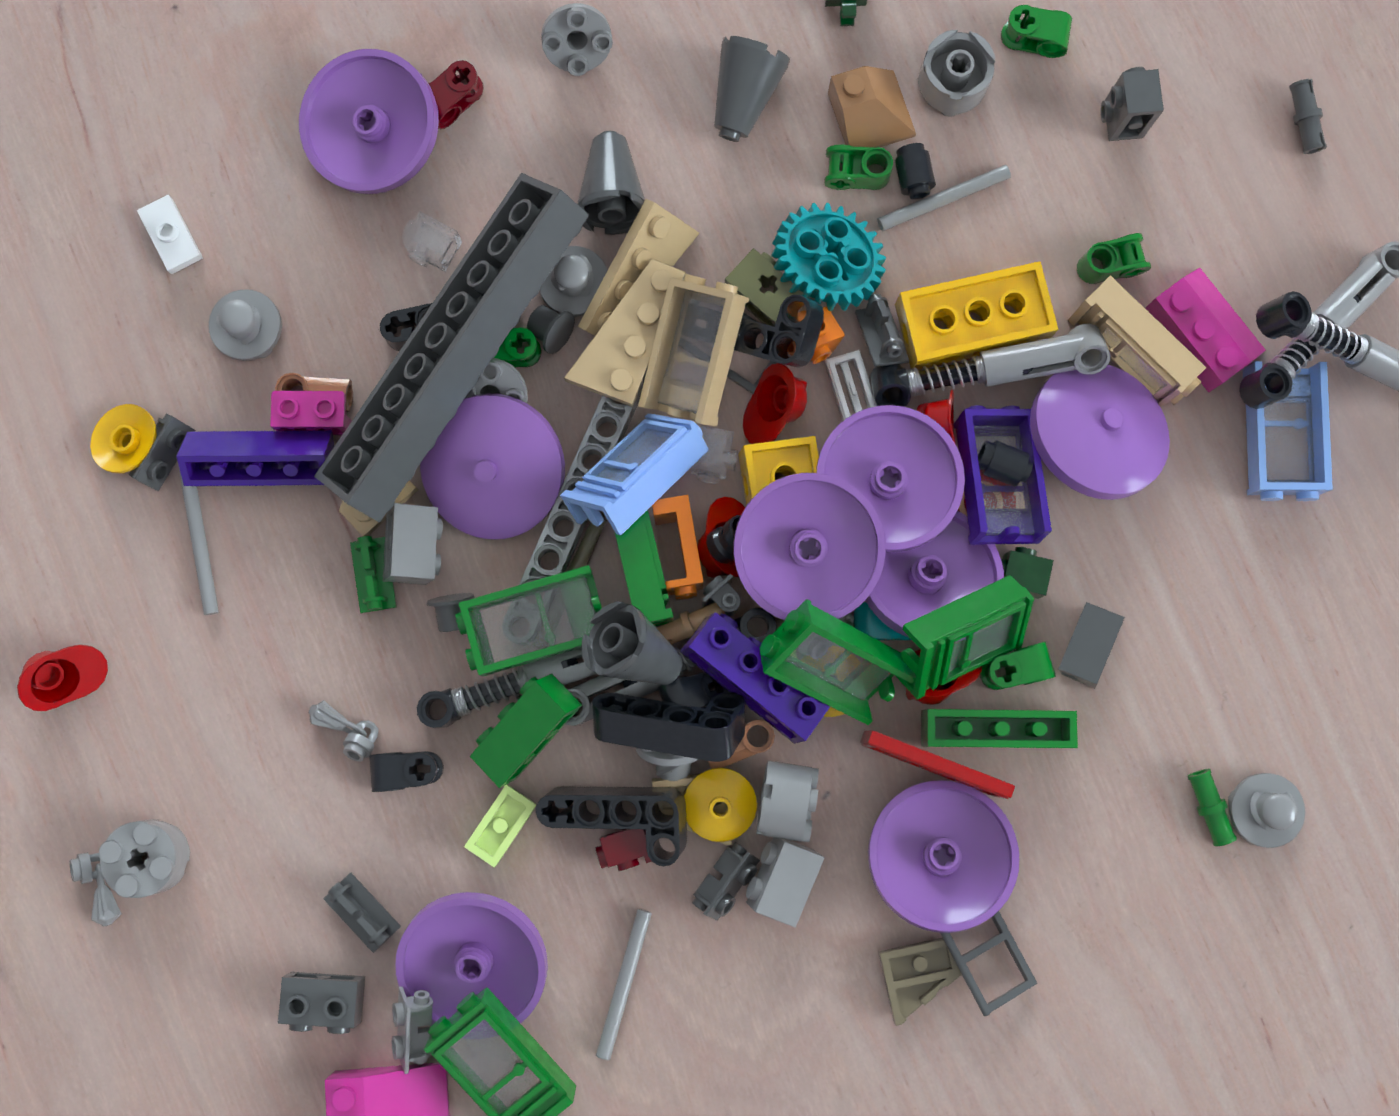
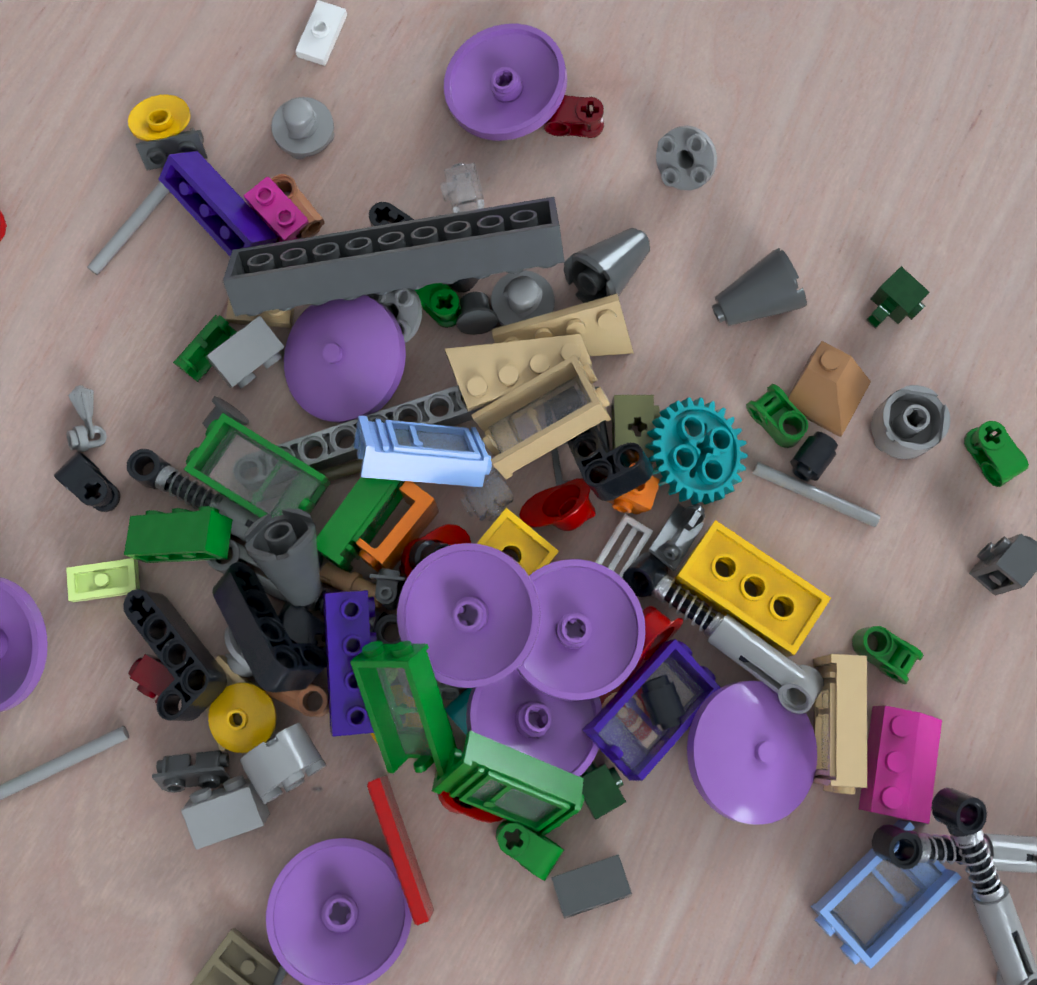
camera: 50 degrees right, 5 degrees down
green brick [921,709,1078,748] -> none

